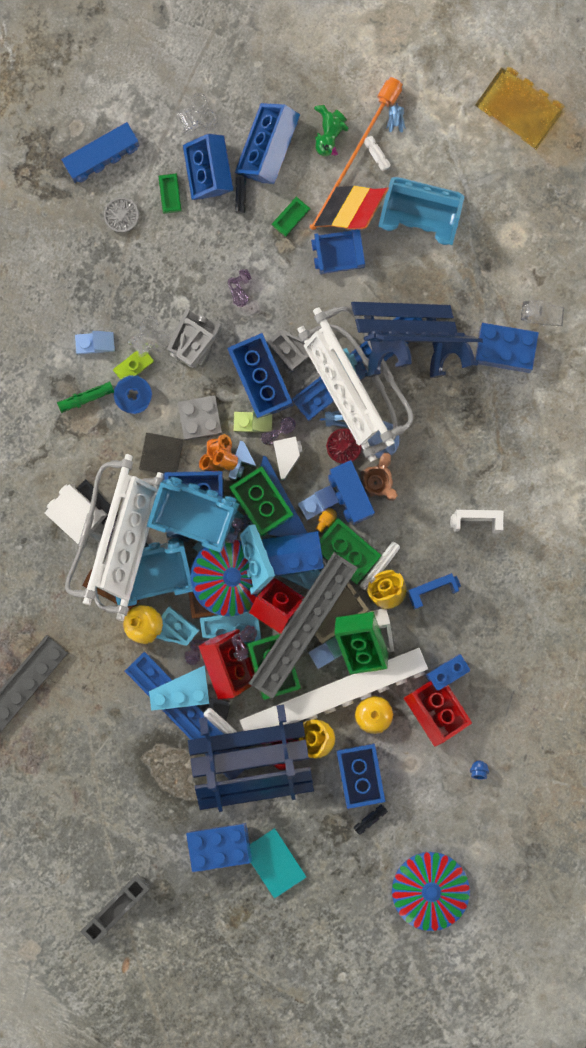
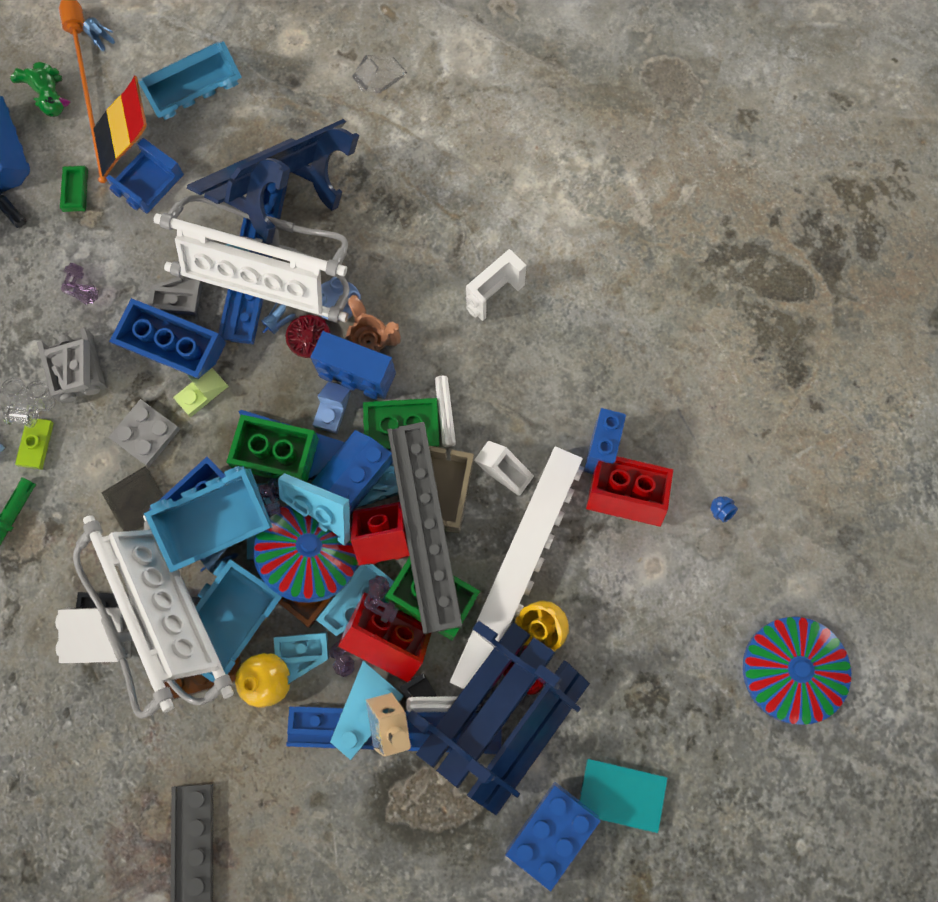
camera: 45 degrees left, 10 degrees down
blue plate [114,375,152,414] -> none
orange piece [199,434,238,472] -> none
light blue slope [228,441,257,481] -> none
clear purple piece [261,417,296,445] -> none
white slope [273,437,303,481] -> none
light blue slope [308,637,342,669] -> none
light orange cylinder [315,508,337,533] -> none
green brick [334,612,388,675] -> none
blue brick [336,743,385,809] -> none
black axle [354,804,388,835] -> none
yellow cylinder [355,696,393,734] -> none
white axle [364,136,390,171] -> none
yellow cylinder [367,570,407,609] -> none
blue panel [407,573,461,610] -> none
blue brick [474,323,539,373] -> none
none -> tan torso [366,693,411,756]

